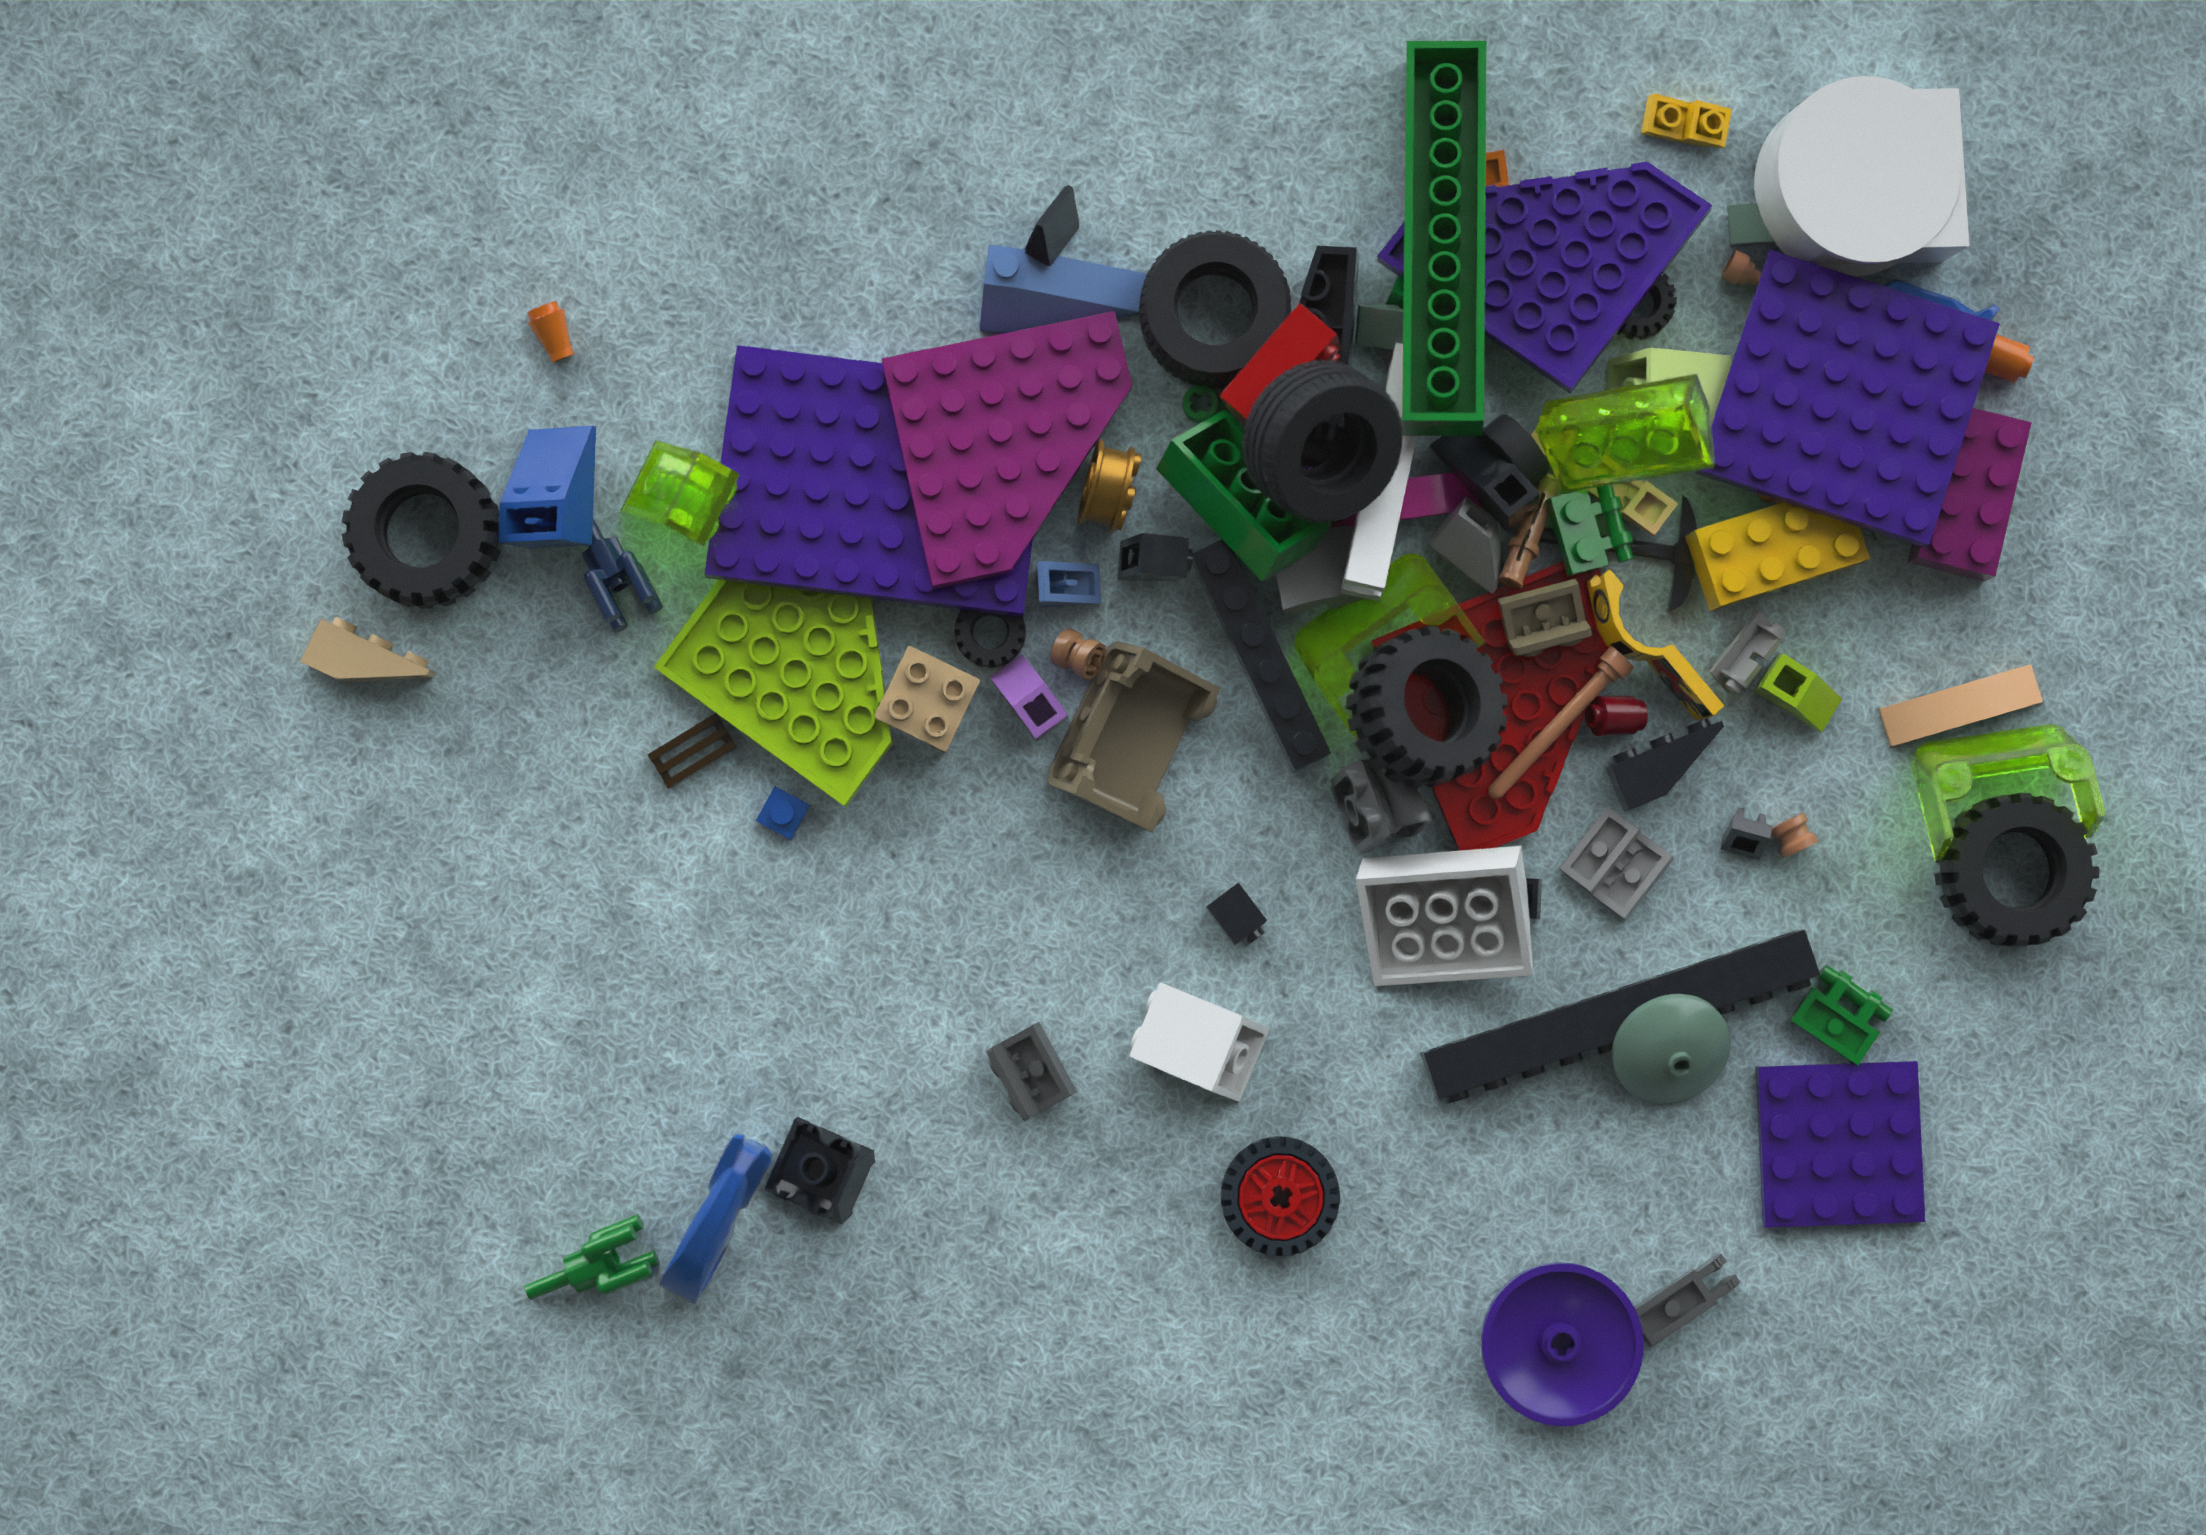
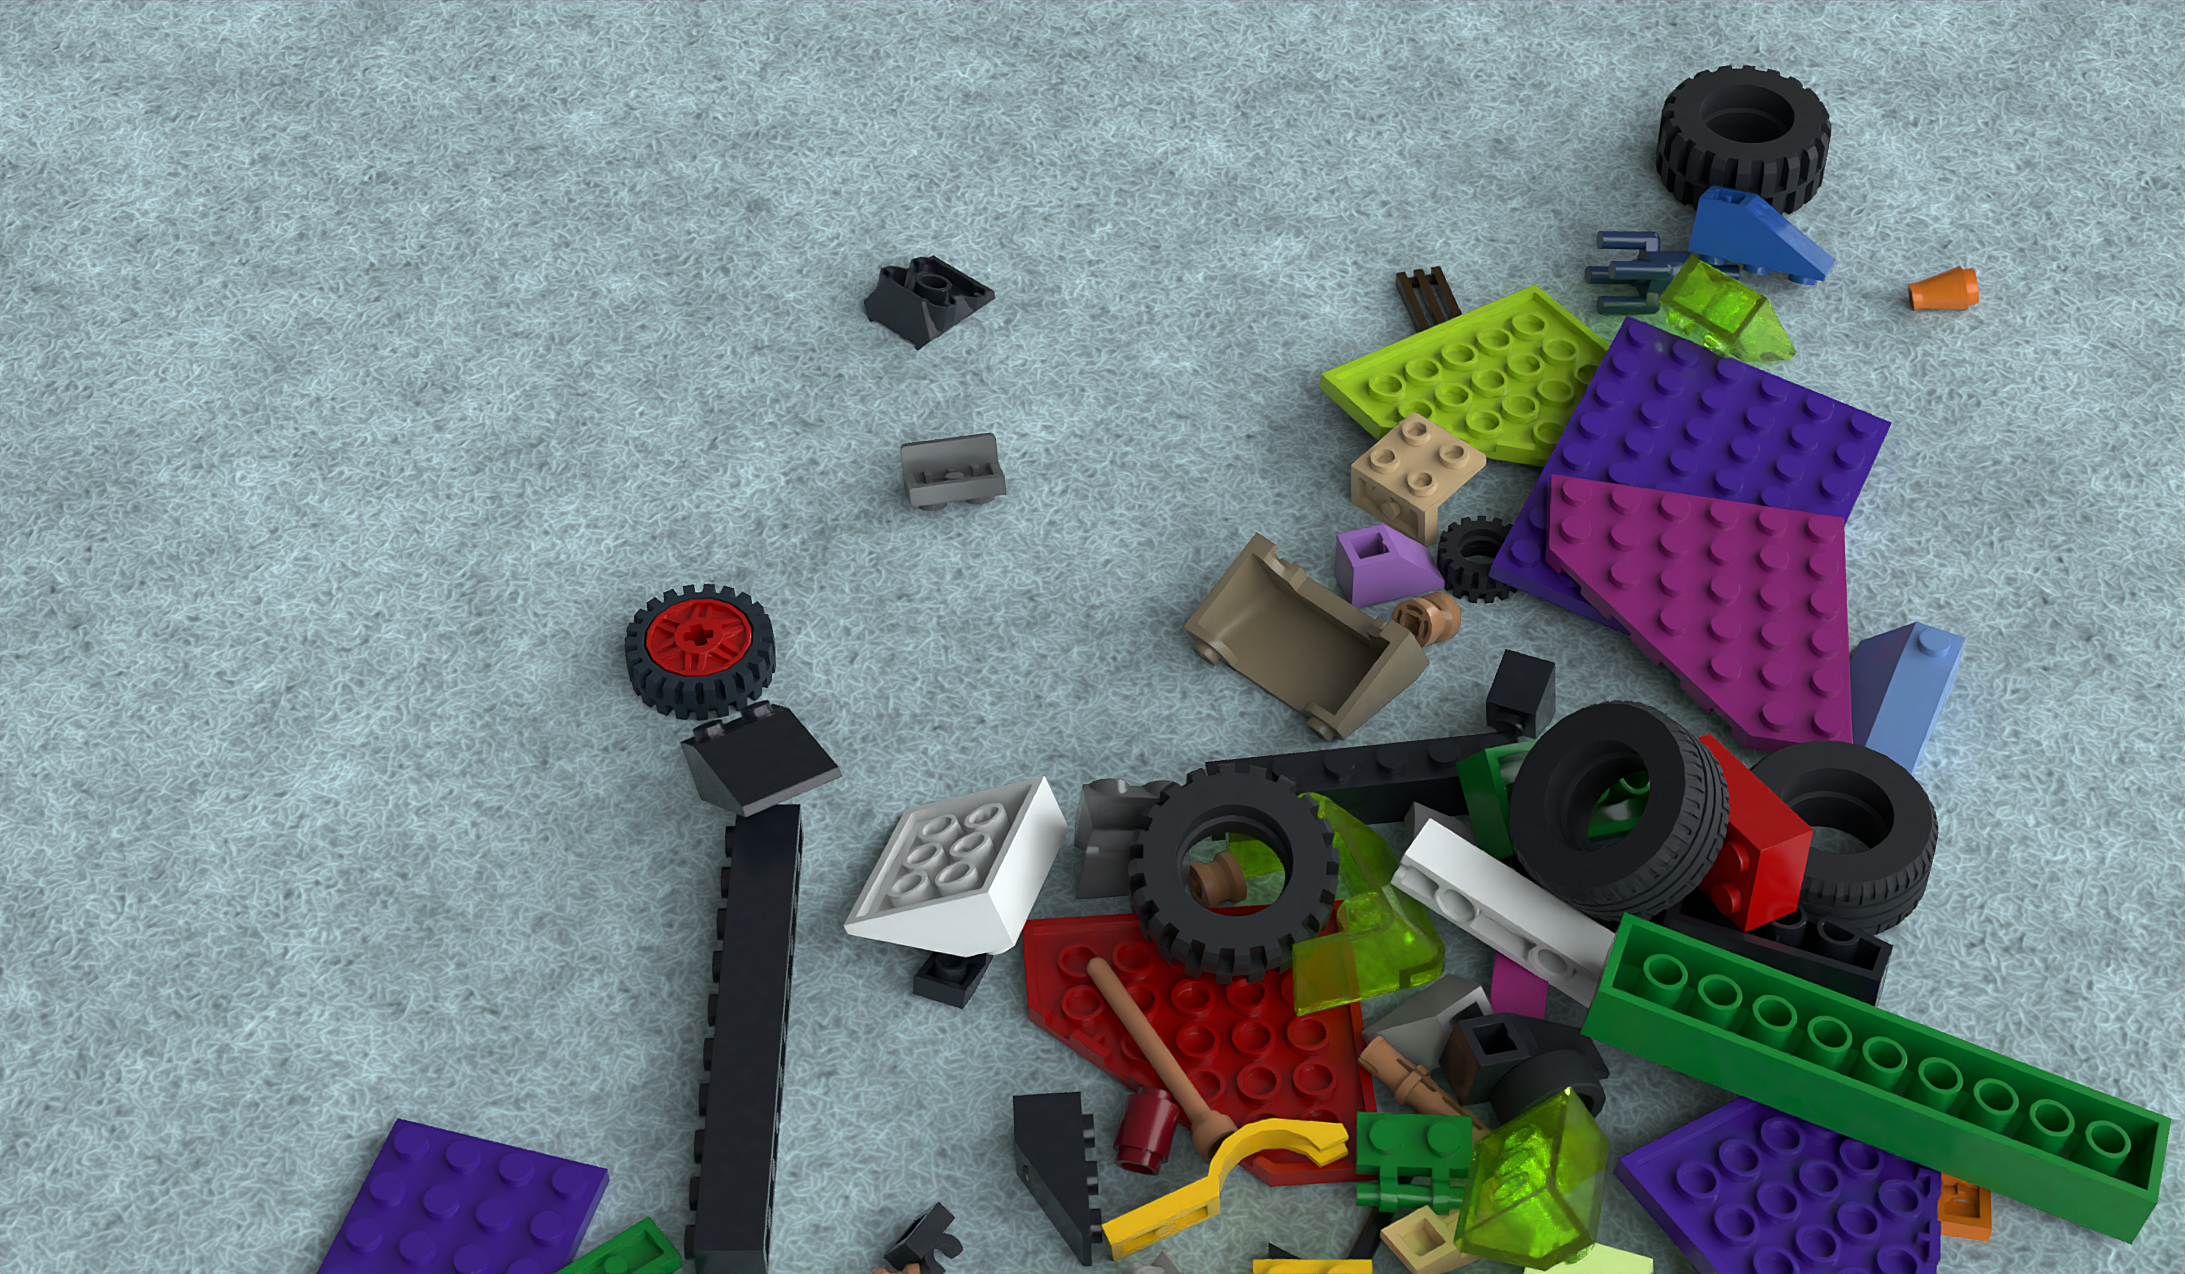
camera: 115 degrees right, 40 degrees down
tan slope [300,616,436,682] -> none
green plant [525,1214,660,1300] -> none
blue animal [659,1134,773,1305] -> none
blue plate [756,786,811,840] -> none
black slope [1024,185,1079,266] -> none
medium blue slope [1037,561,1101,608] -> none
pearl gold wheel [1077,439,1142,533] -> none
white slope [1129,982,1270,1102] -> none
black brick [1205,882,1267,947] -> none
dark purple dish [1480,1262,1644,1426] -> none
dark tan bracket [1498,579,1592,657] -> none
light grey slope [1559,806,1674,922] -> none
sand green dish [1612,994,1731,1104] -> none
dark grey hinge [1634,1254,1740,1348] -> none
none -> black slope [680,700,842,817]

